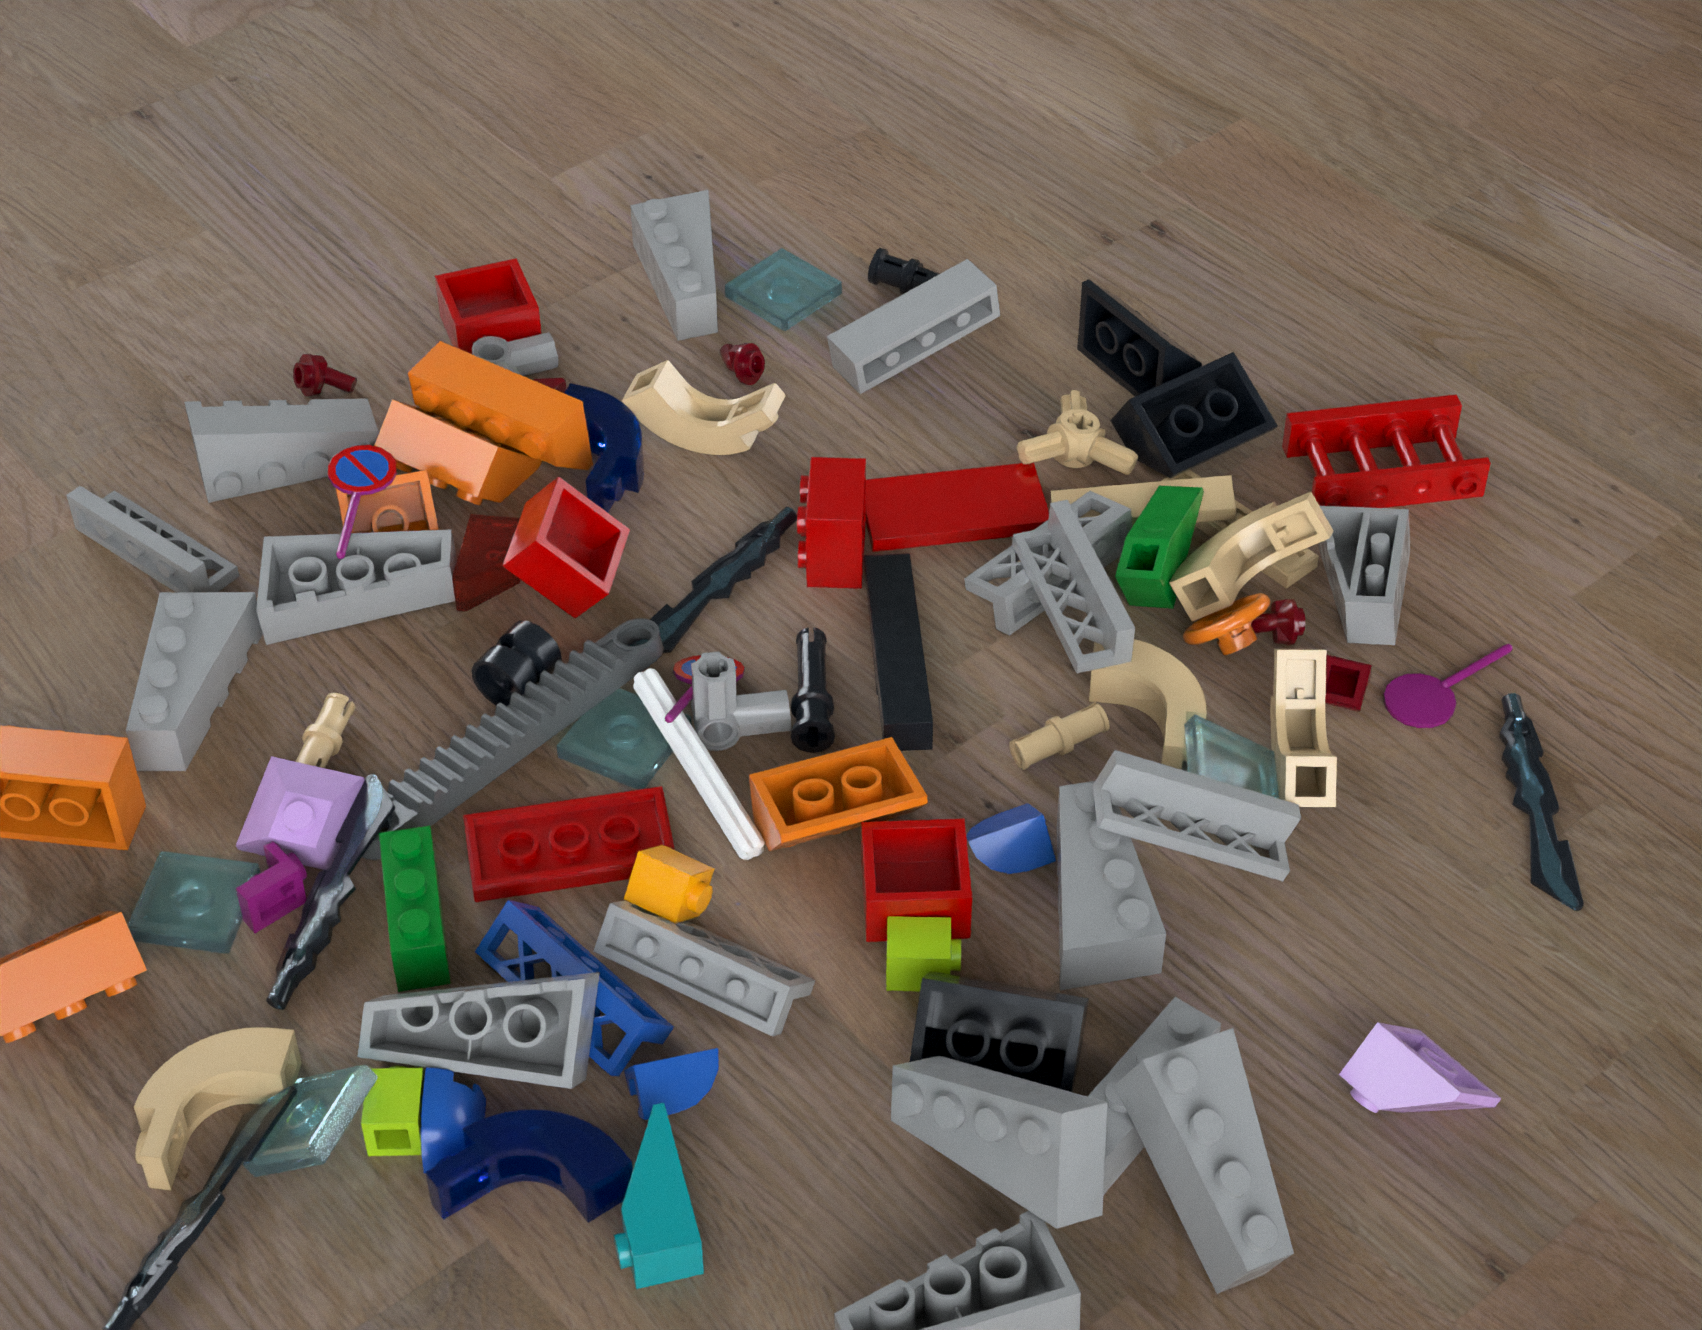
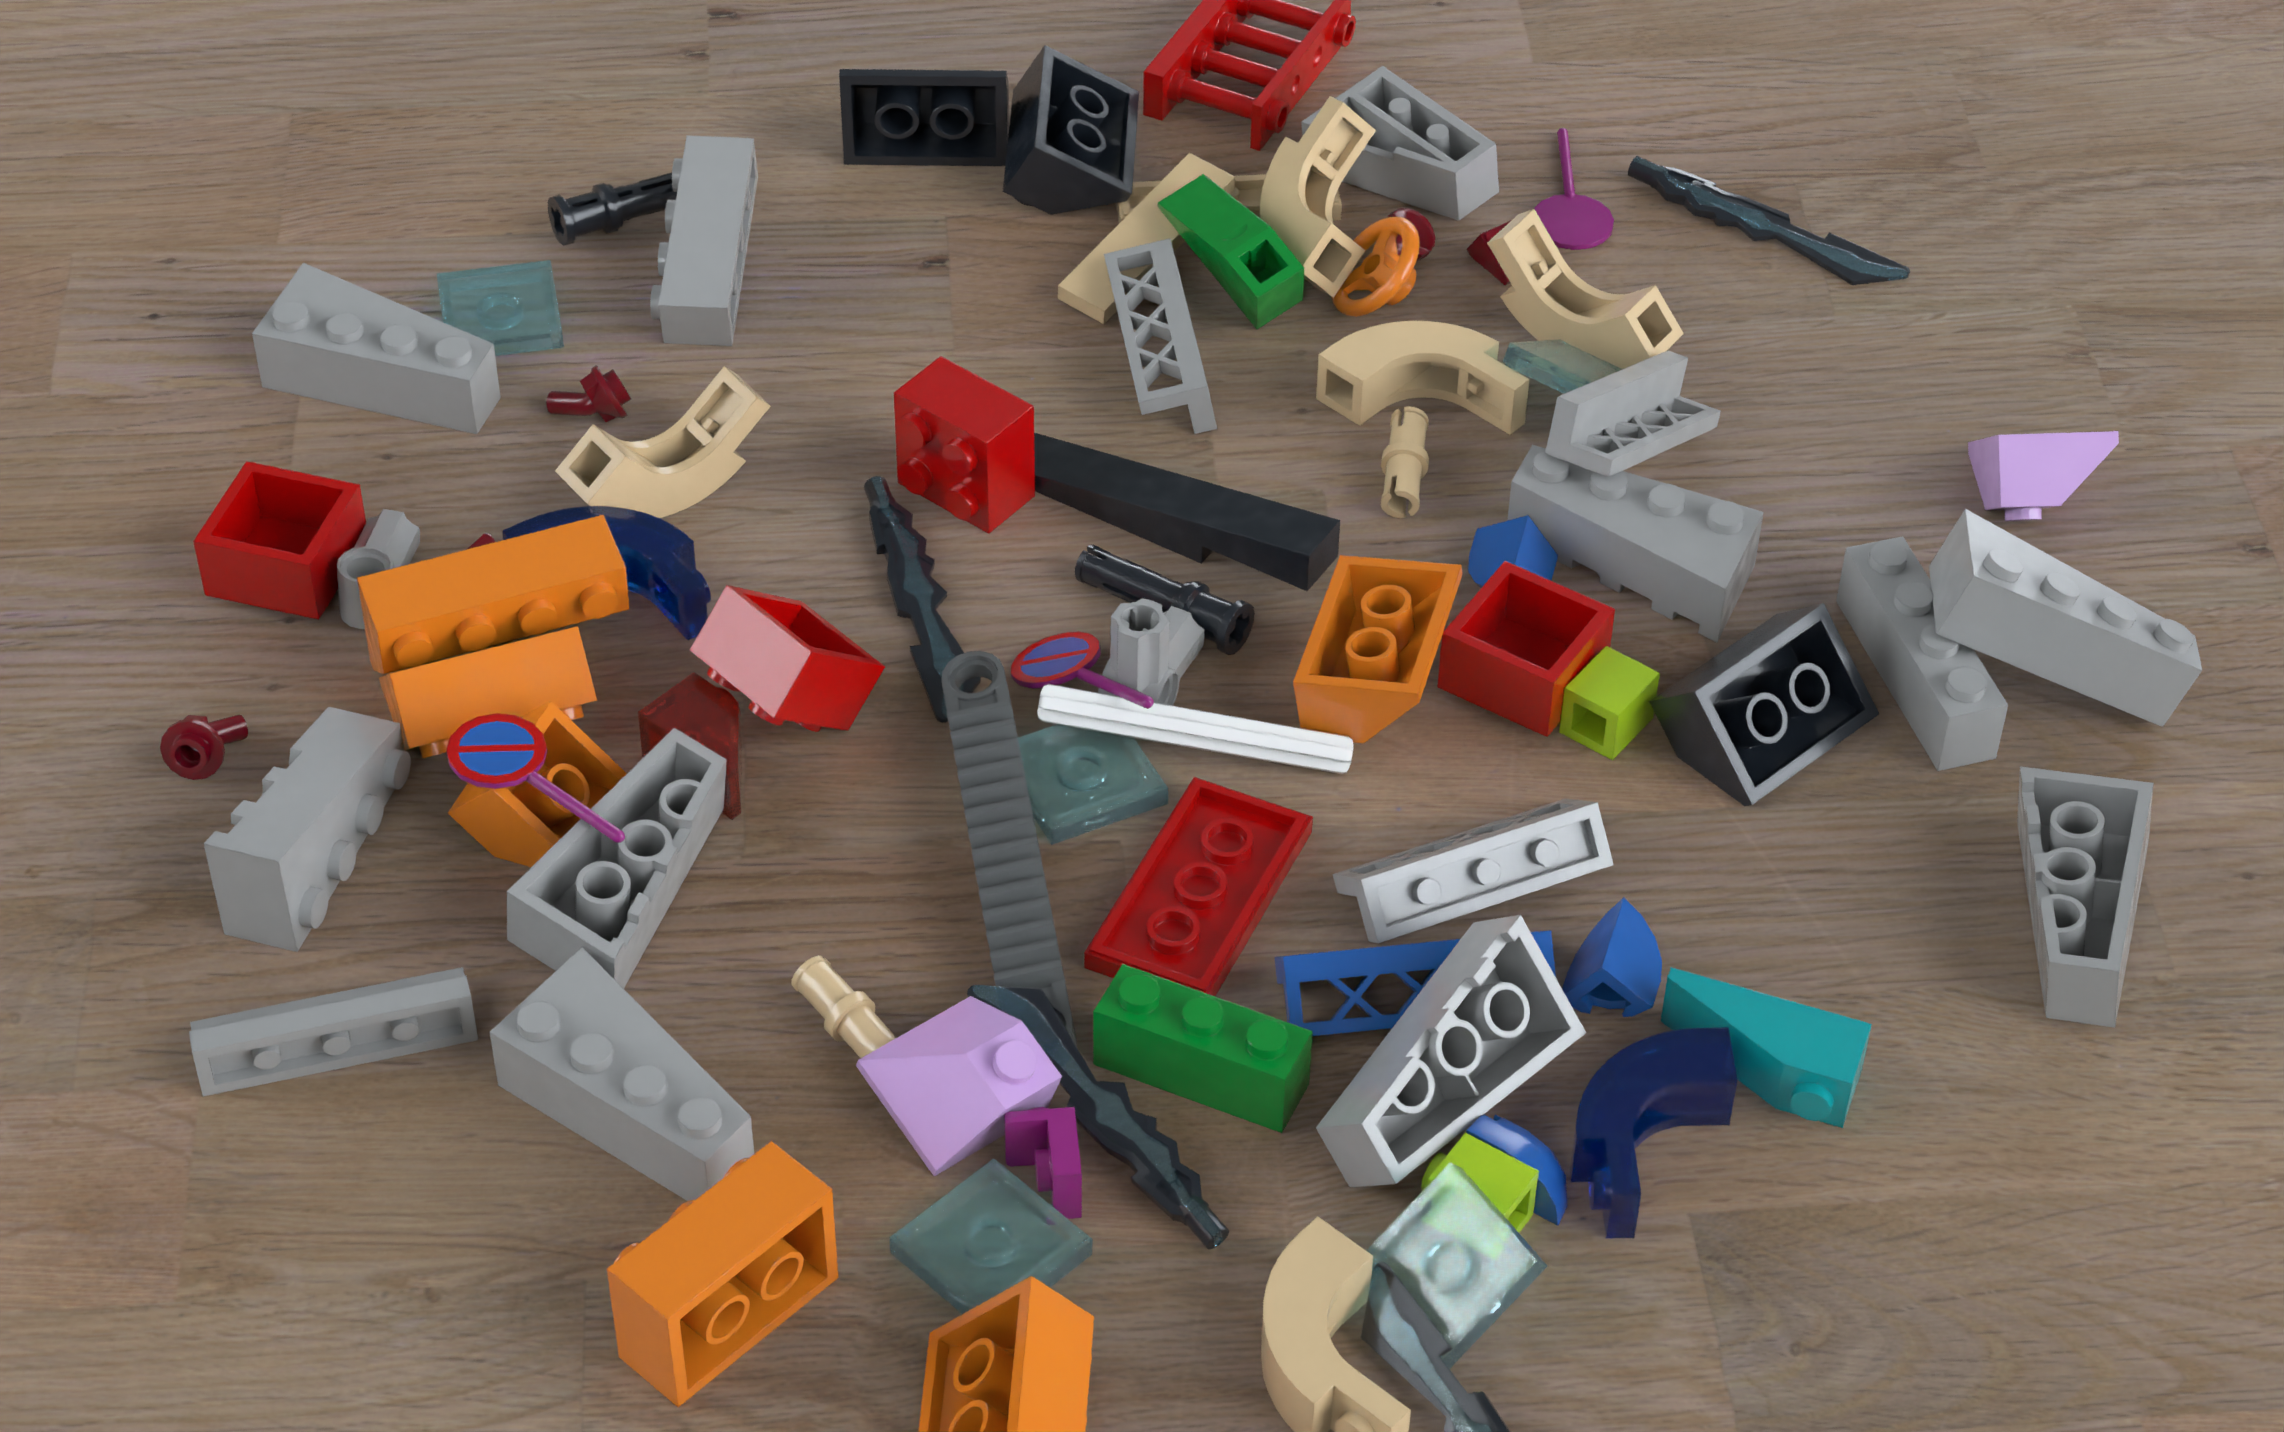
camera: 55 degrees left, 0 degrees up
black wheel [471,620,562,706] -> none
light orange brick [624,845,715,924] -> none
red tile [866,463,1049,552] -> none
light grey wedge [891,1056,1108,1229] -> none
light grey fence [1012,500,1135,674] -> none
tan bush [1017,390,1138,475] -> none

